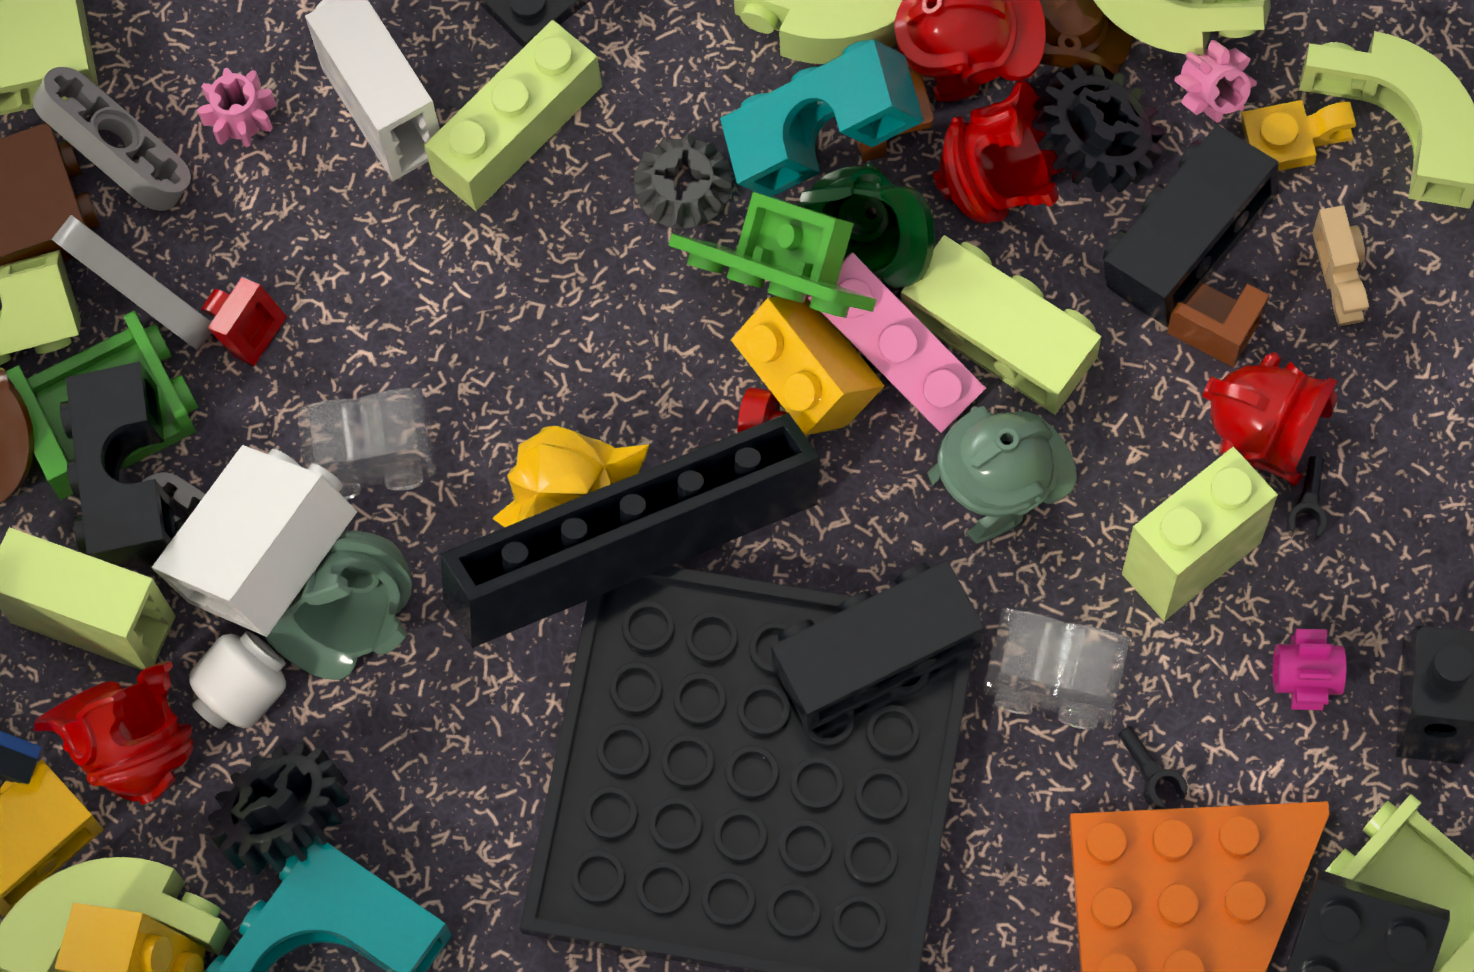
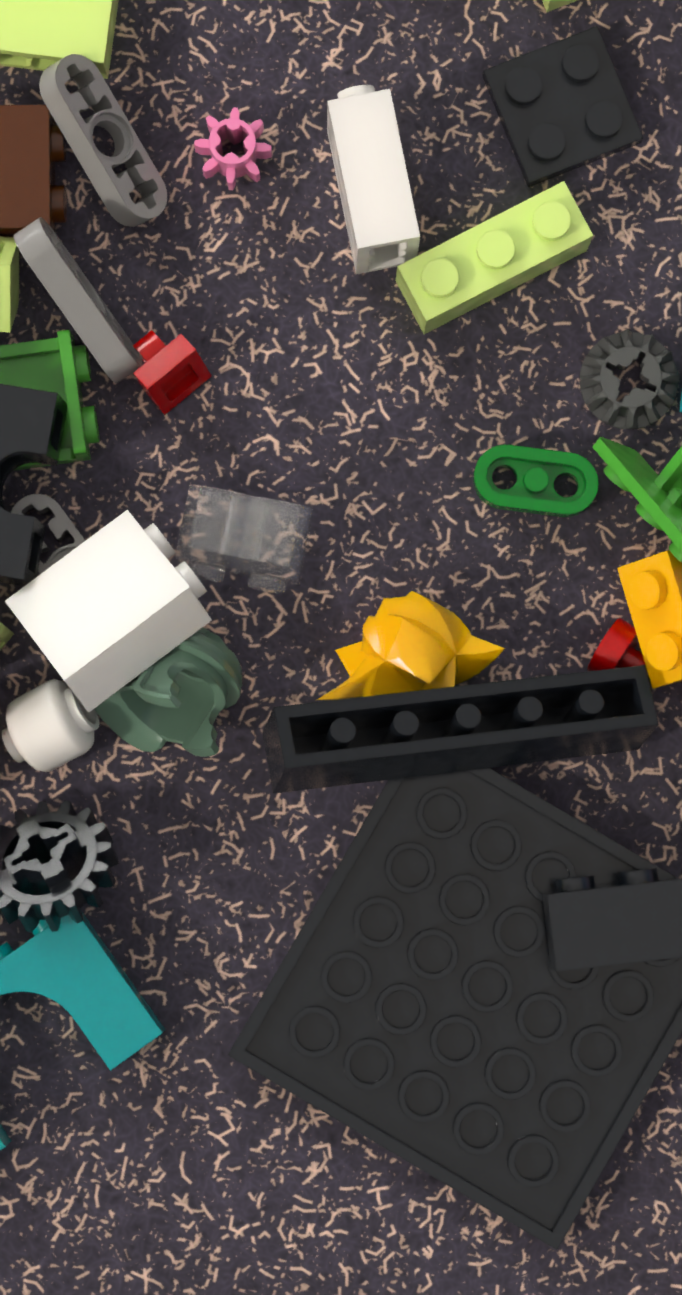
camera: 10 degrees right, 15 degrees up
none -> green plate [473,444,599,517]

